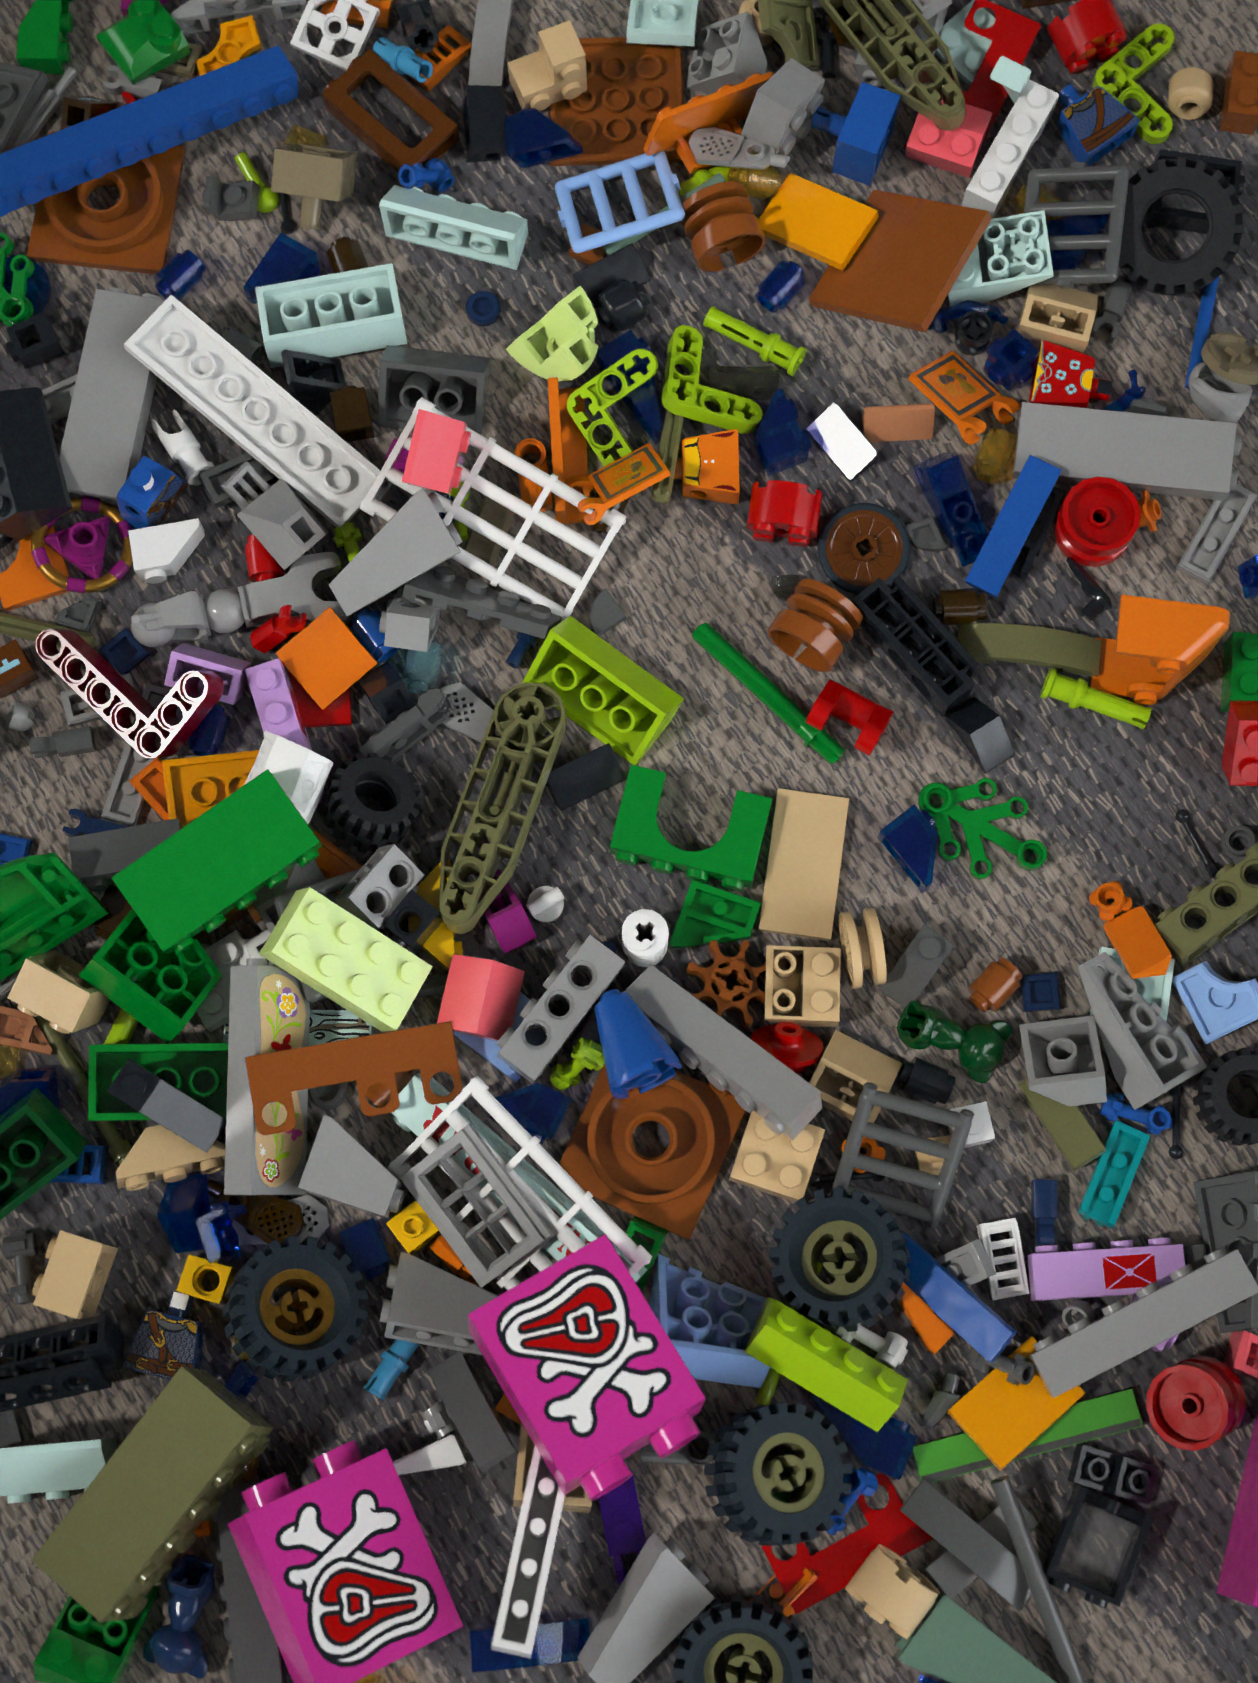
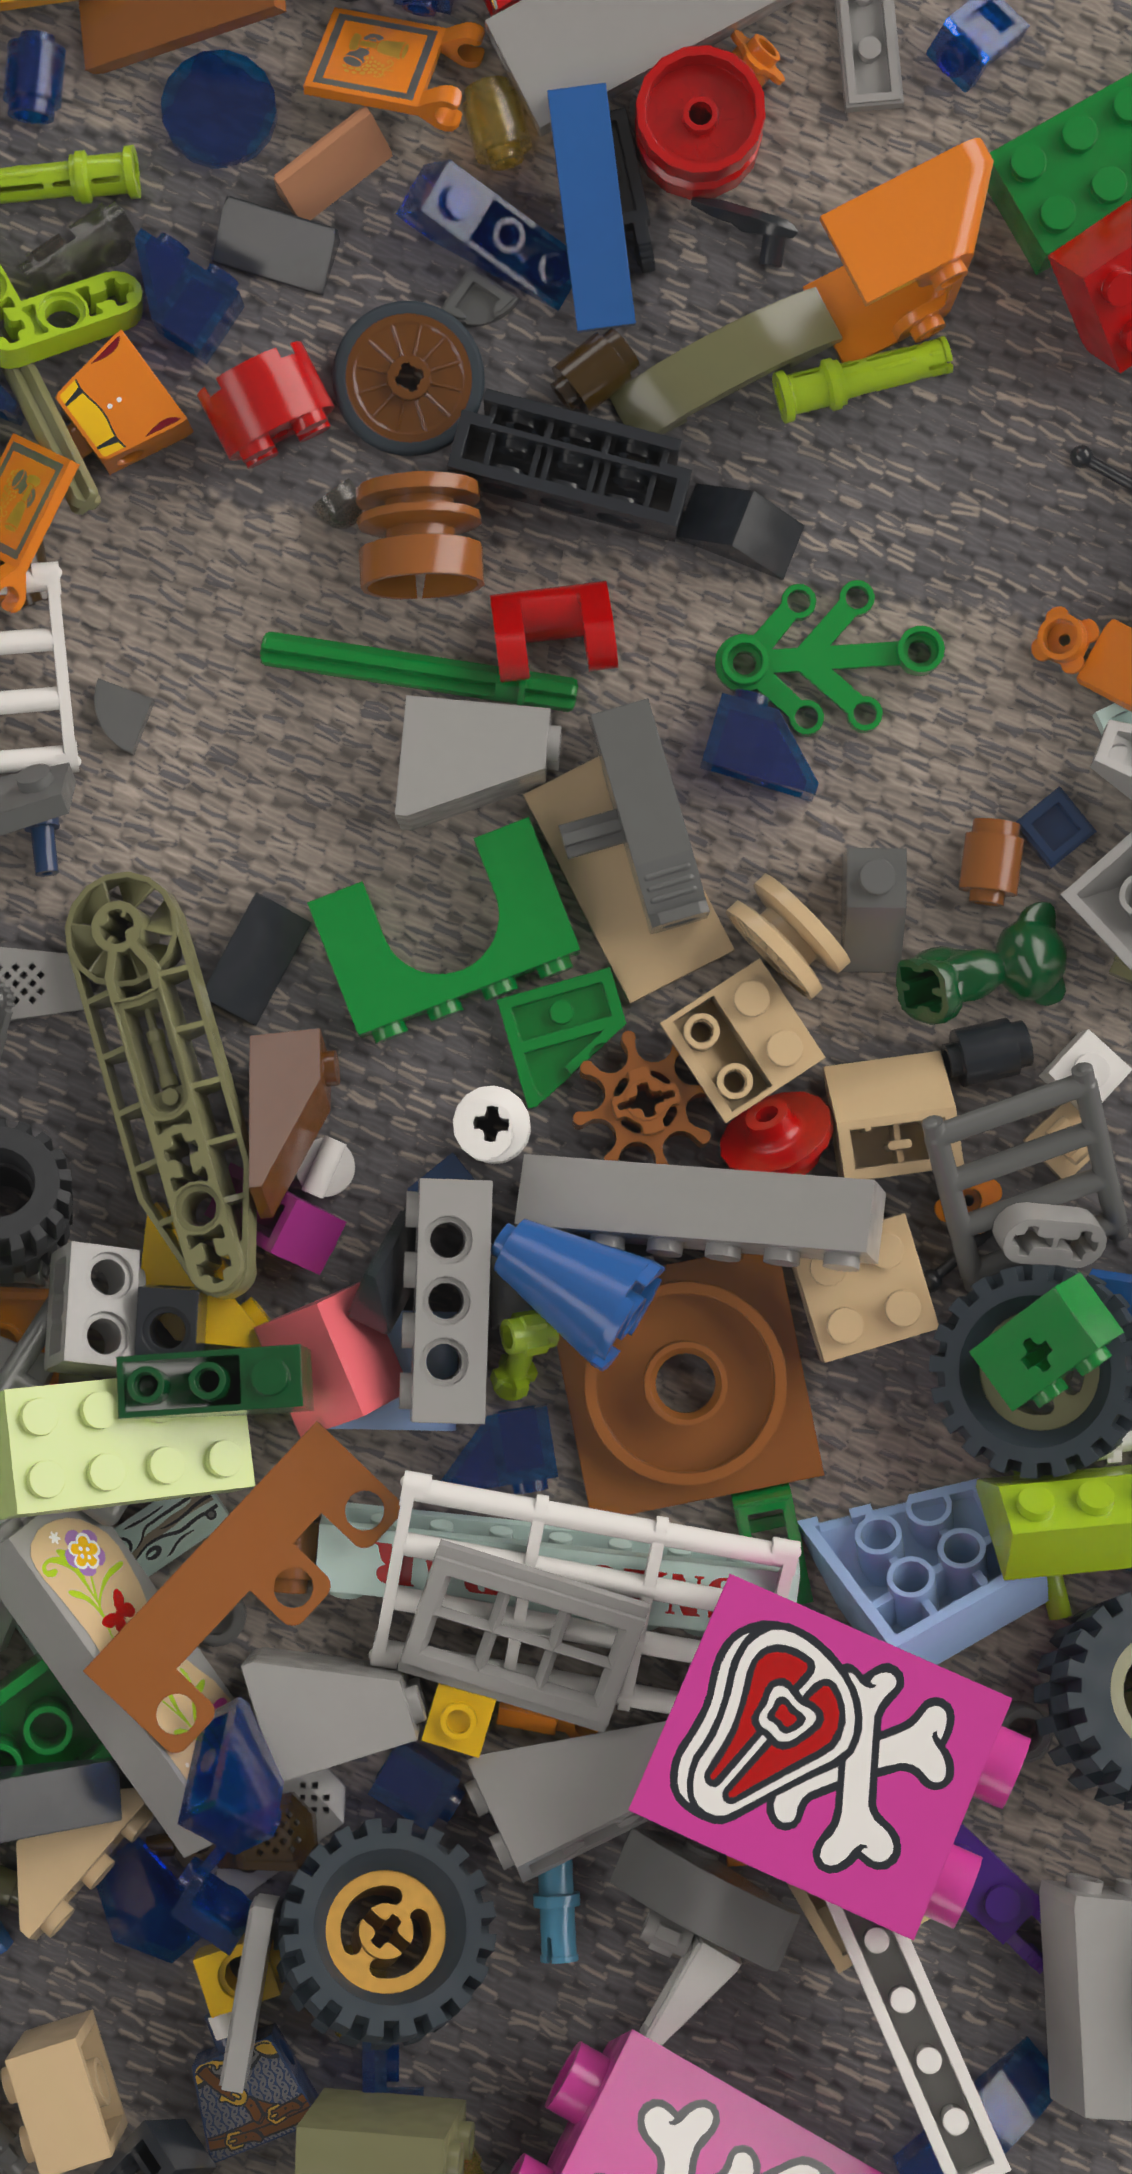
camera: 35 degrees left, 10 degrees up
lime slope [522,615,684,765] -> none
none -> dark green slope [116,1344,314,1419]
none -> clear blue tile [161,49,278,169]
none -> clear blue slope [177,1697,284,1855]
none -> light grey tile [219,1893,280,2094]
none -> reddish brown slope [249,1028,340,1219]
none -> black slope [348,1208,416,1334]
none -> light grey slope [395,695,562,830]
none -> dark grey piece [558,698,710,934]
none -> green brick [969,1272,1124,1412]
none -> light grey beam [992,1202,1107,1268]

